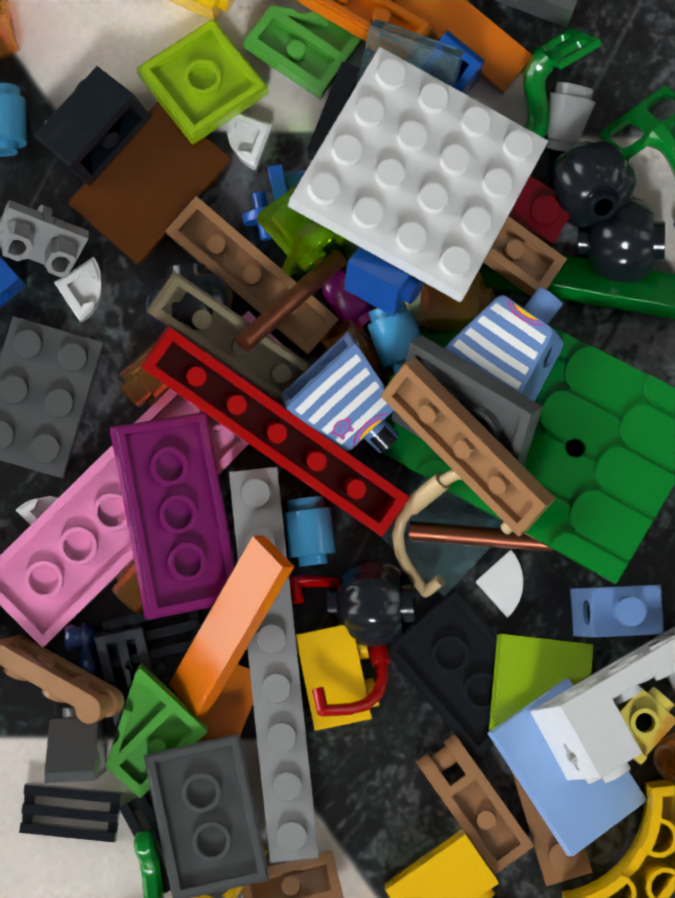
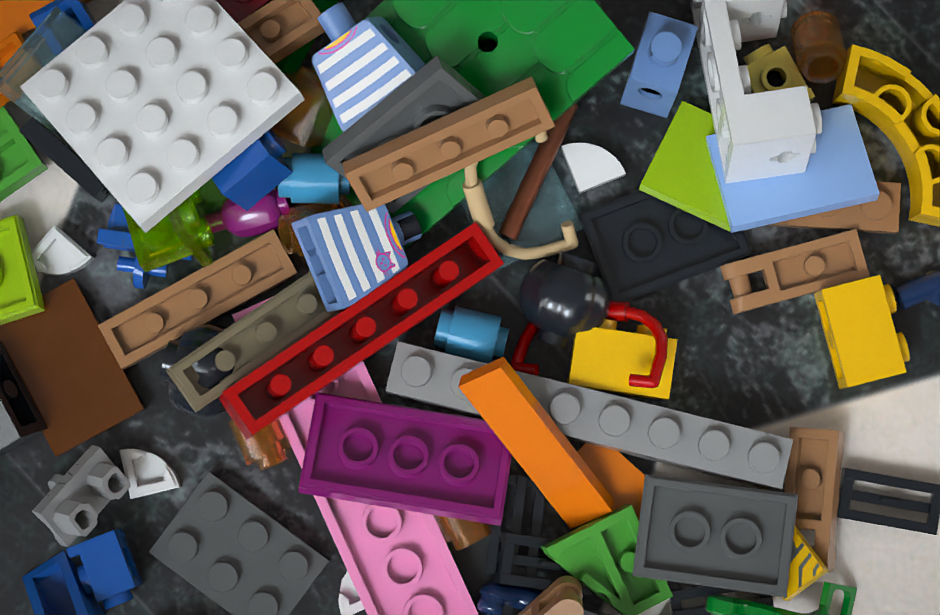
camera: 70 degrees left, 0 degrees up
copper bar [236,250,346,351] -> none

